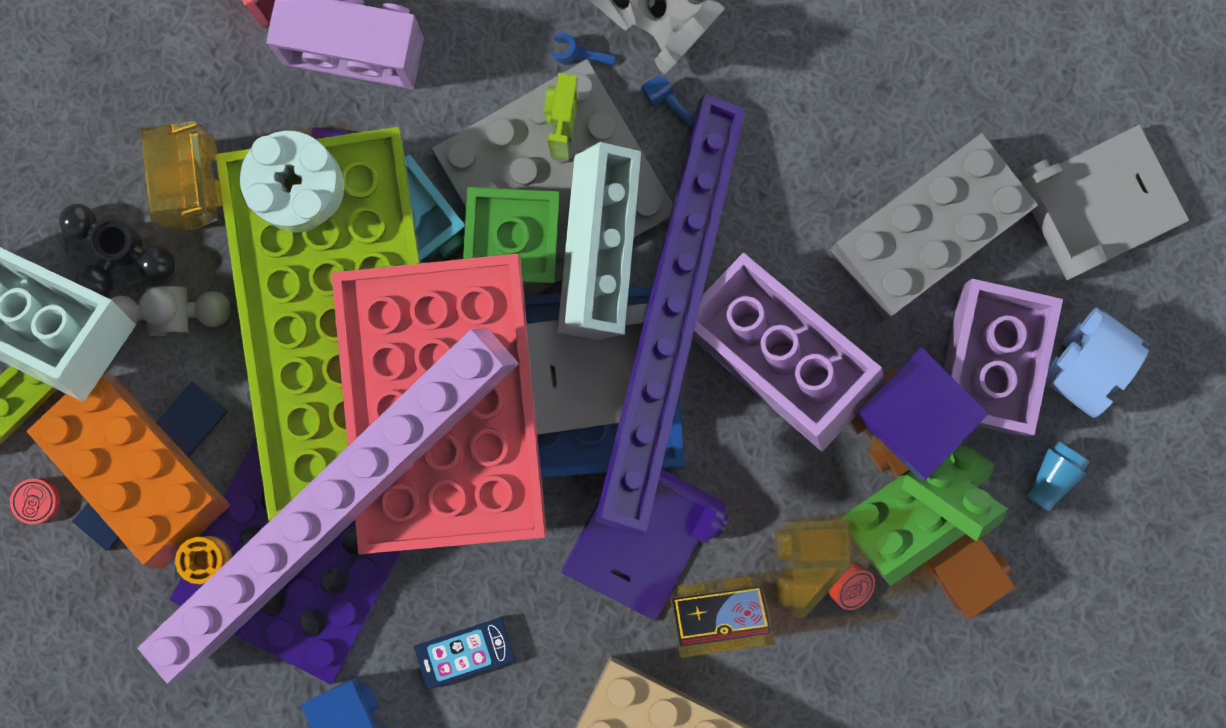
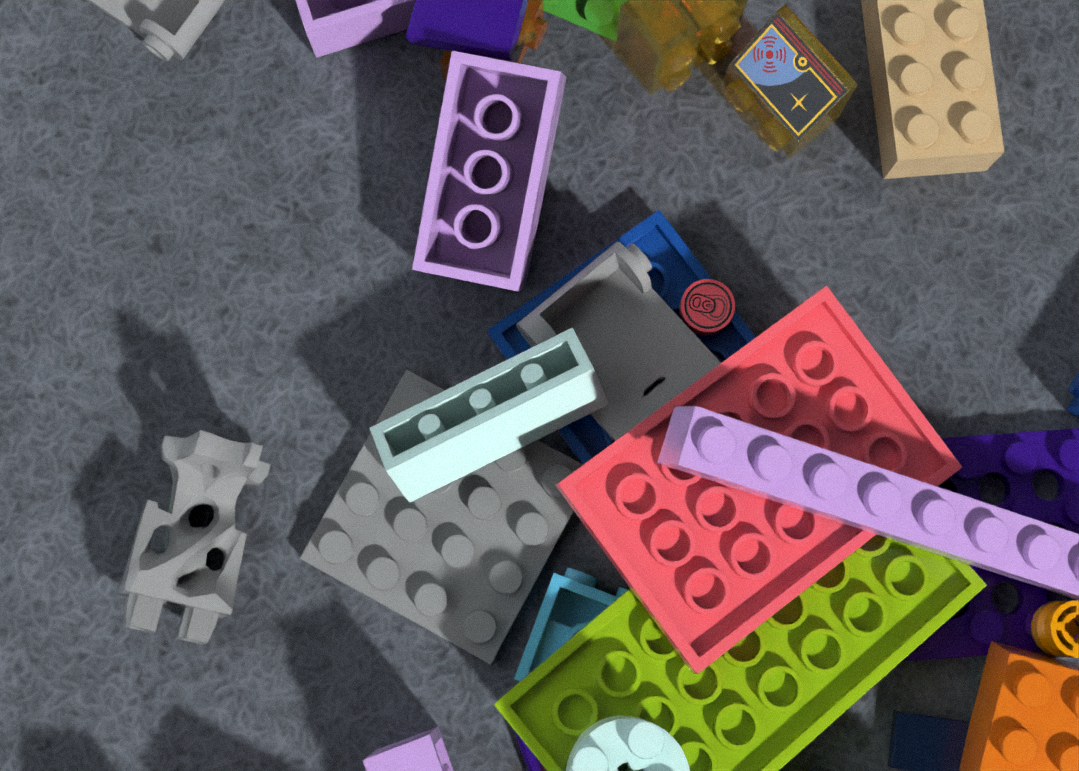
camera: 120 degrees left, 5 degrees down
tile [413,616,516,690] -> none
bright green plate [463,187,560,285] -> none
lime plate [544,73,579,161] -> none
blue hand [551,33,615,66] -> none
dark purple door [561,468,728,621] -> none
dark purple plate [595,94,746,536] -> none
blue hand [641,76,694,128] -> none
light grey brick [830,133,1038,320] -> none
none -> coral tile [679,279,735,336]

